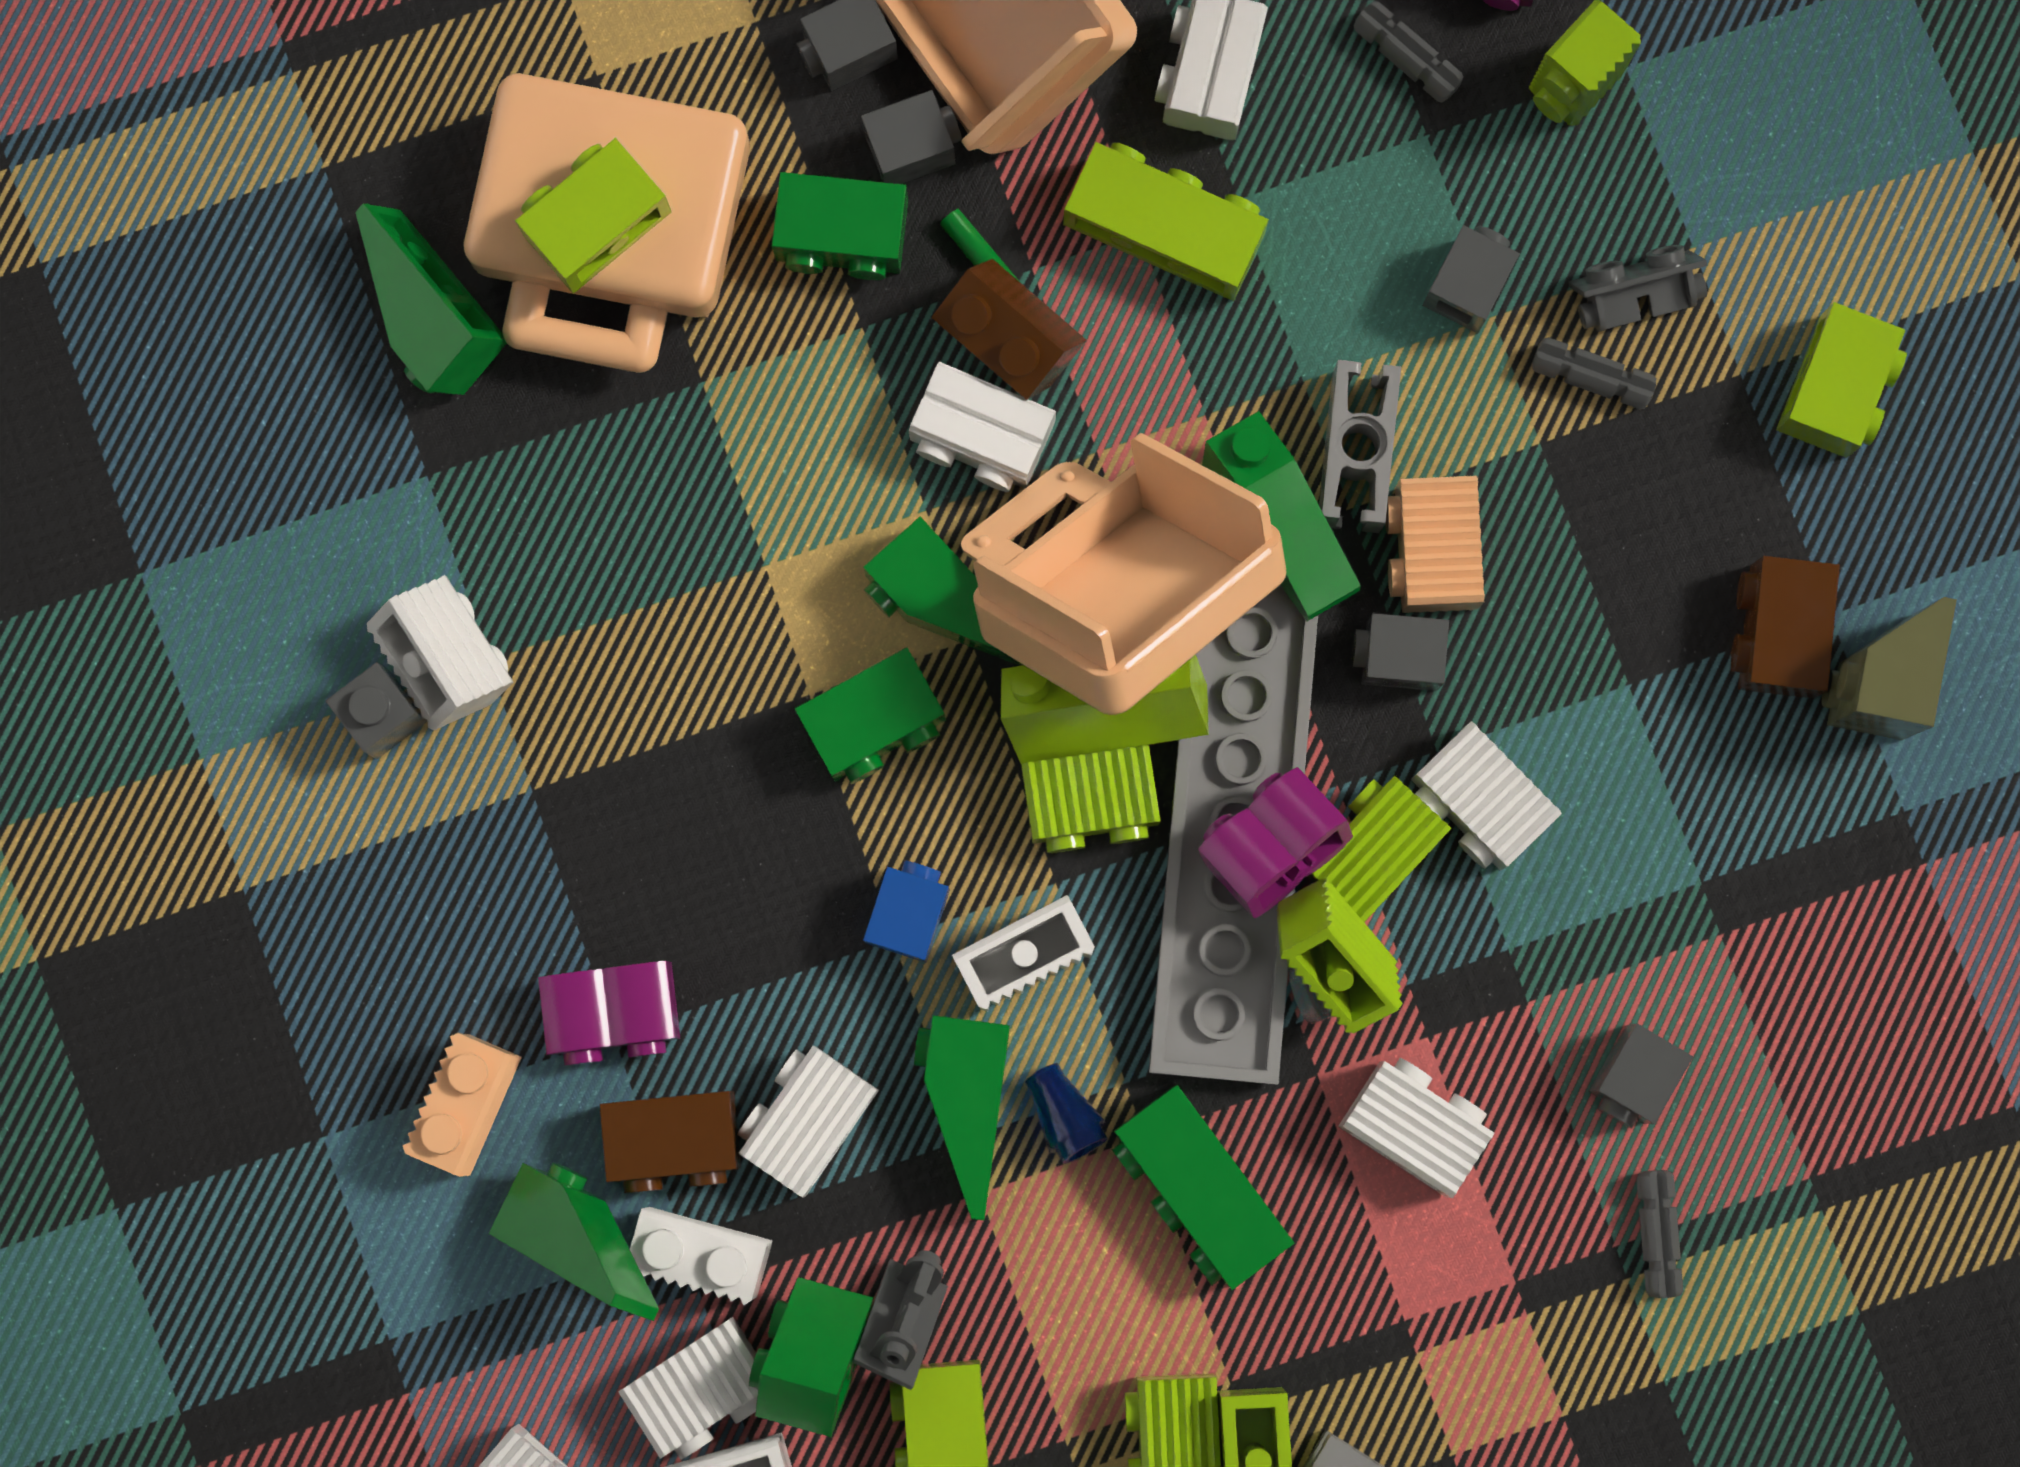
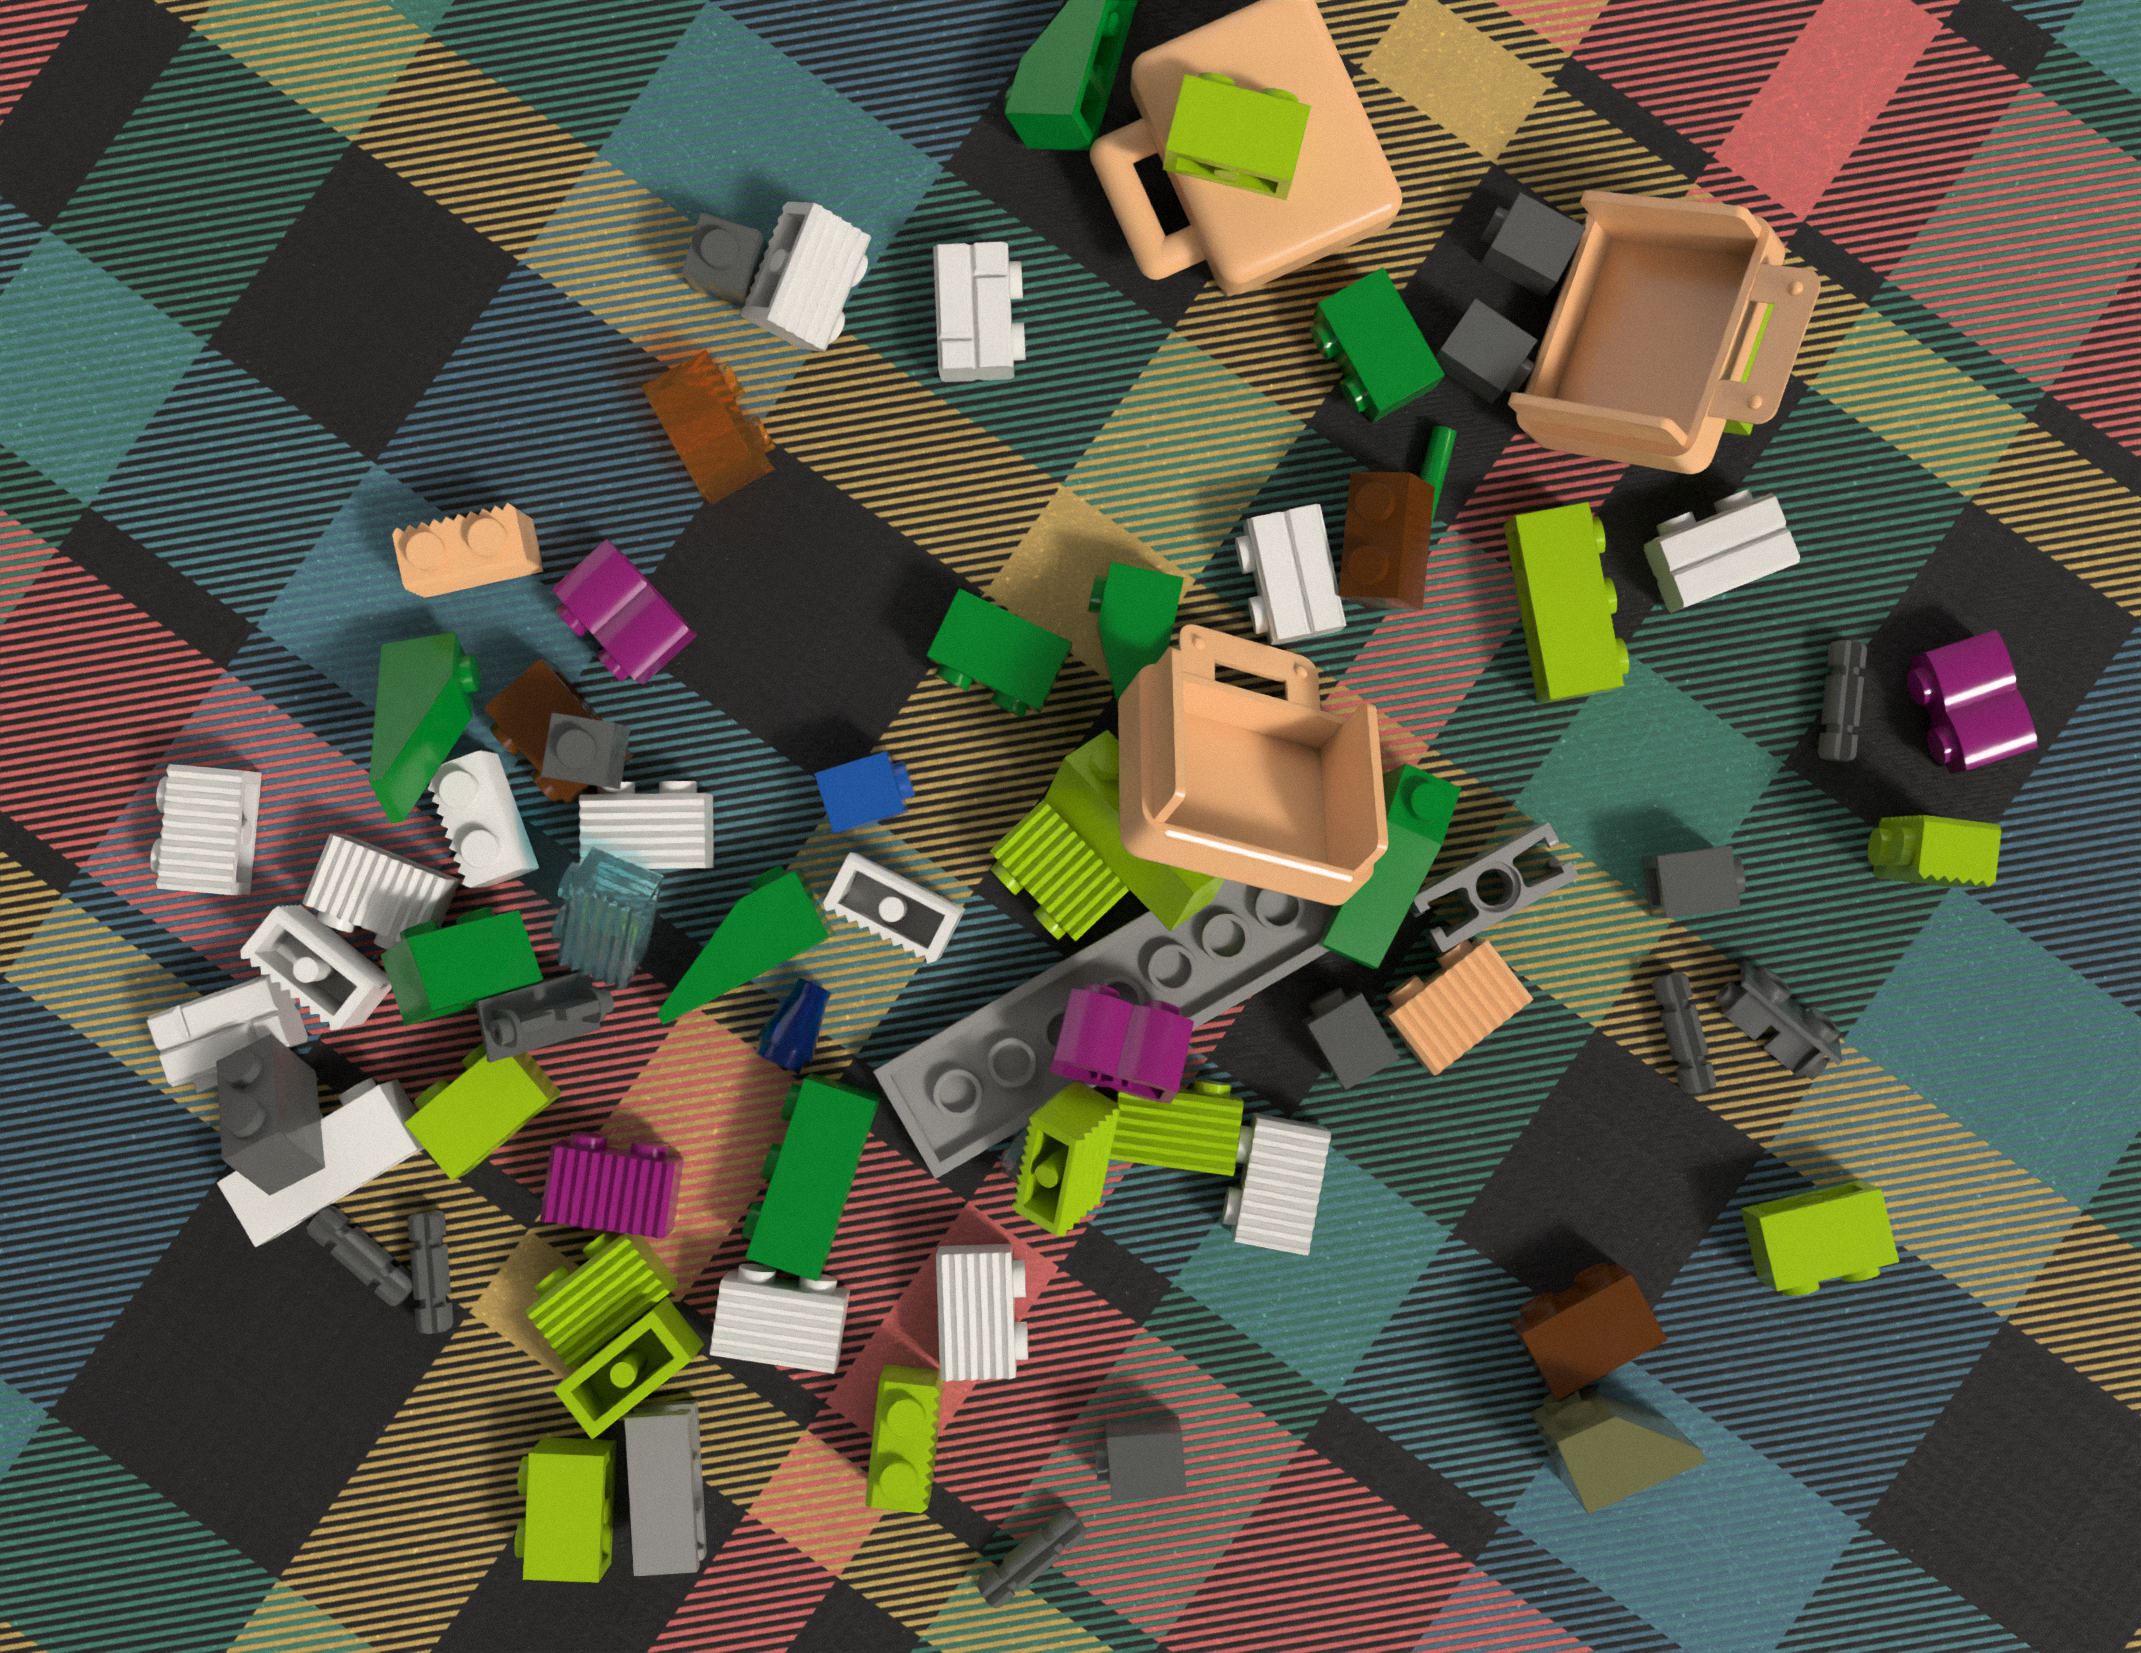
camera: 55 degrees right, 5 degrees up
none -> magenta brick [540,1131,684,1239]
none -> dark grey brick [541,713,630,789]
none -> clear light blue brick [551,847,664,990]
none -> clear orange brick [641,350,776,505]
none -> white brick [710,1264,850,1374]
none -> lime brick [865,1365,944,1513]
none -> white brick [933,242,1026,382]

